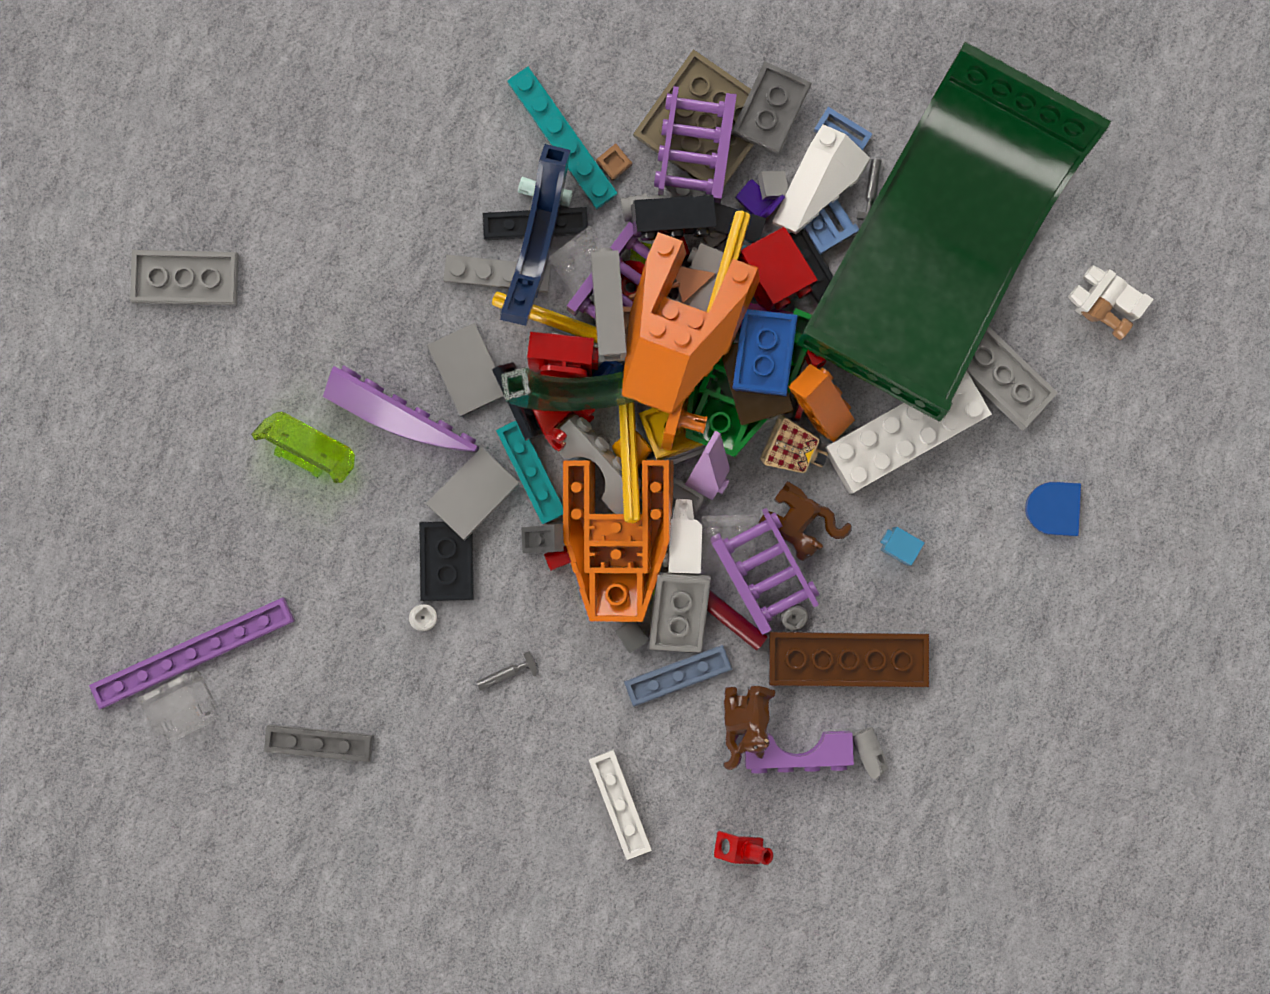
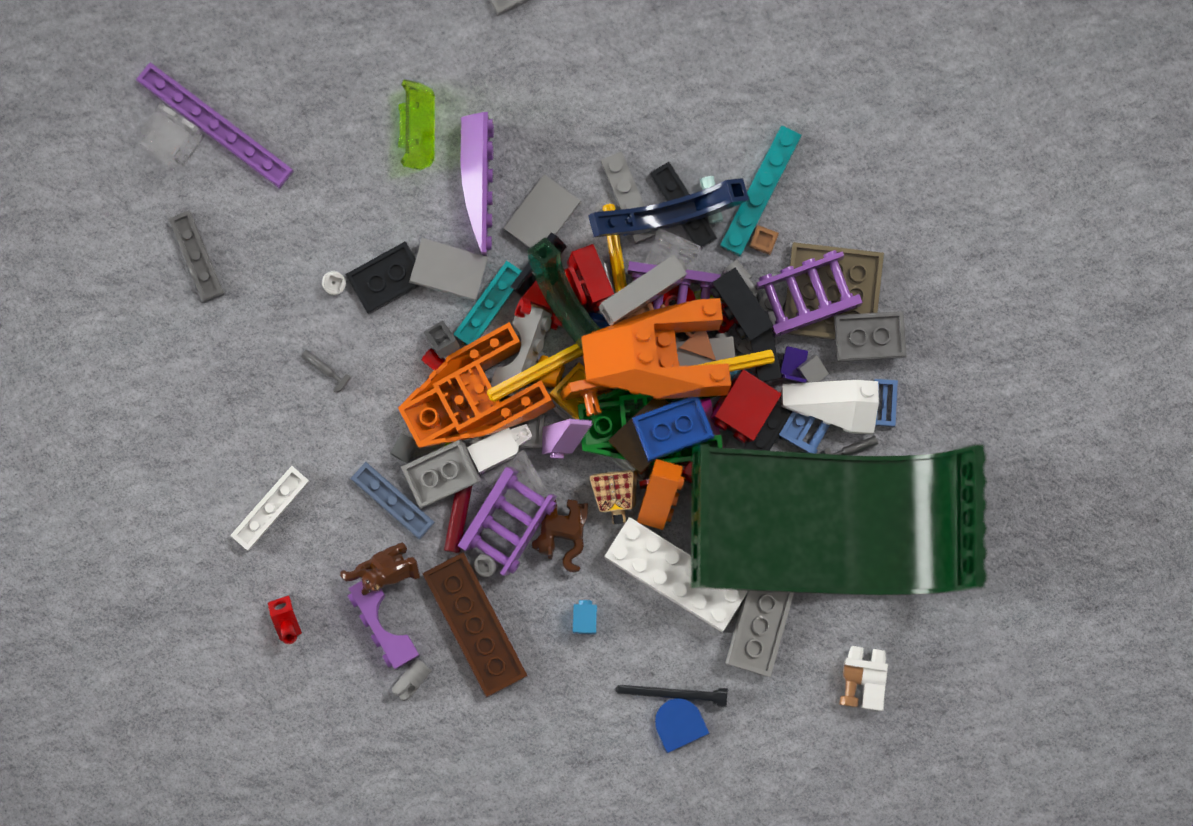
camera: 65 degrees right, 5 degrees down
none -> black piece [615,685,728,707]

